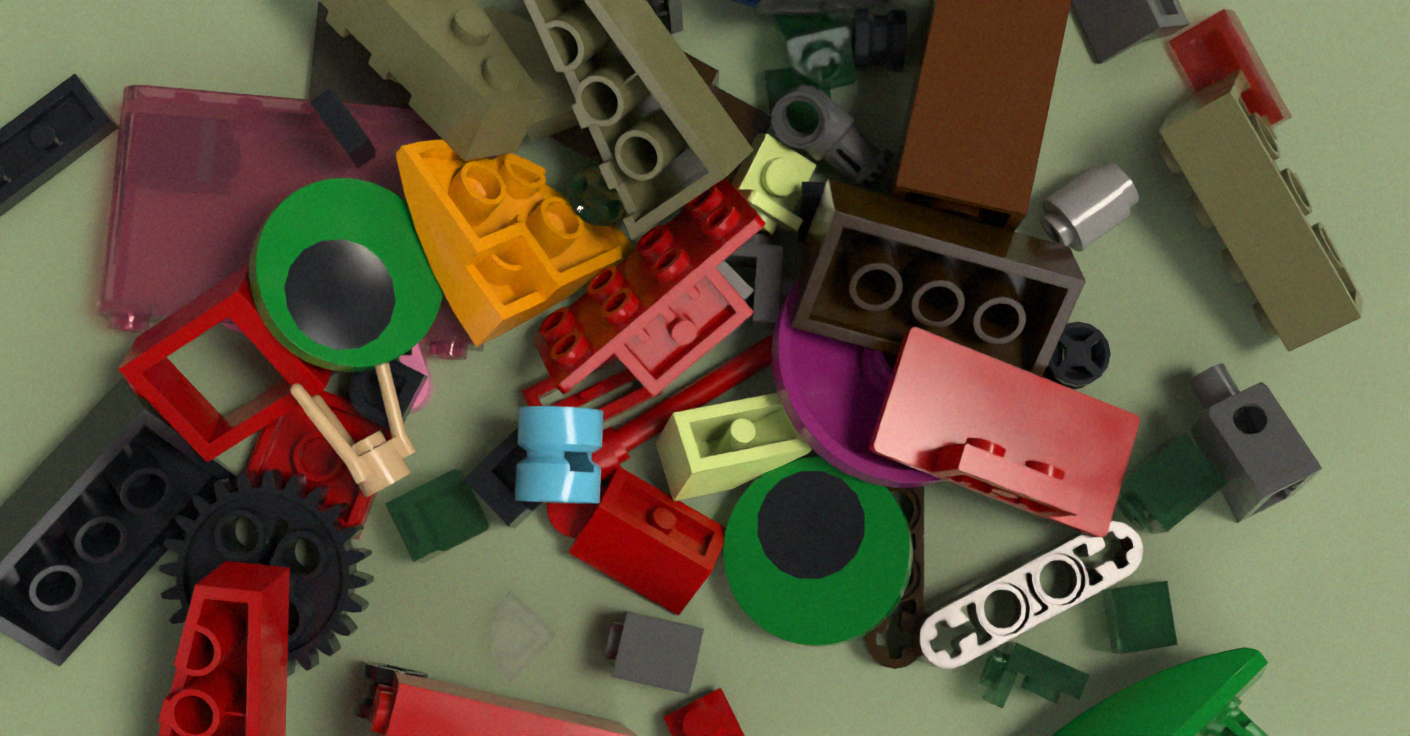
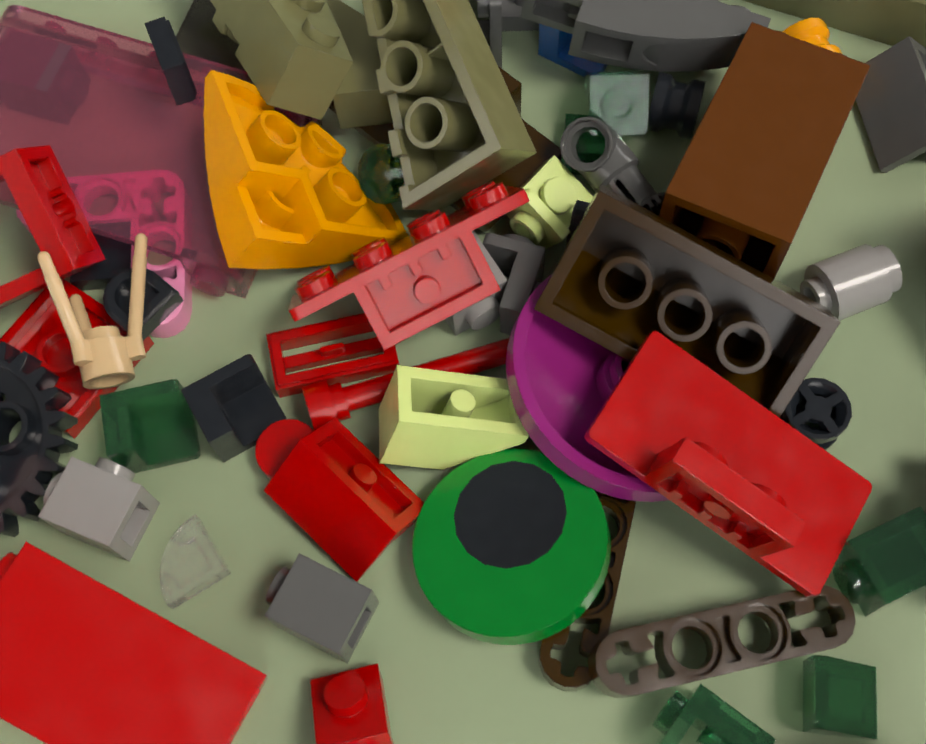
camera: 15 degrees right, 15 degrees down
green piece [249,178,443,372] -> none
medium azure wheel [515,406,603,504] -> none
none -> light grey brick [38,456,160,562]

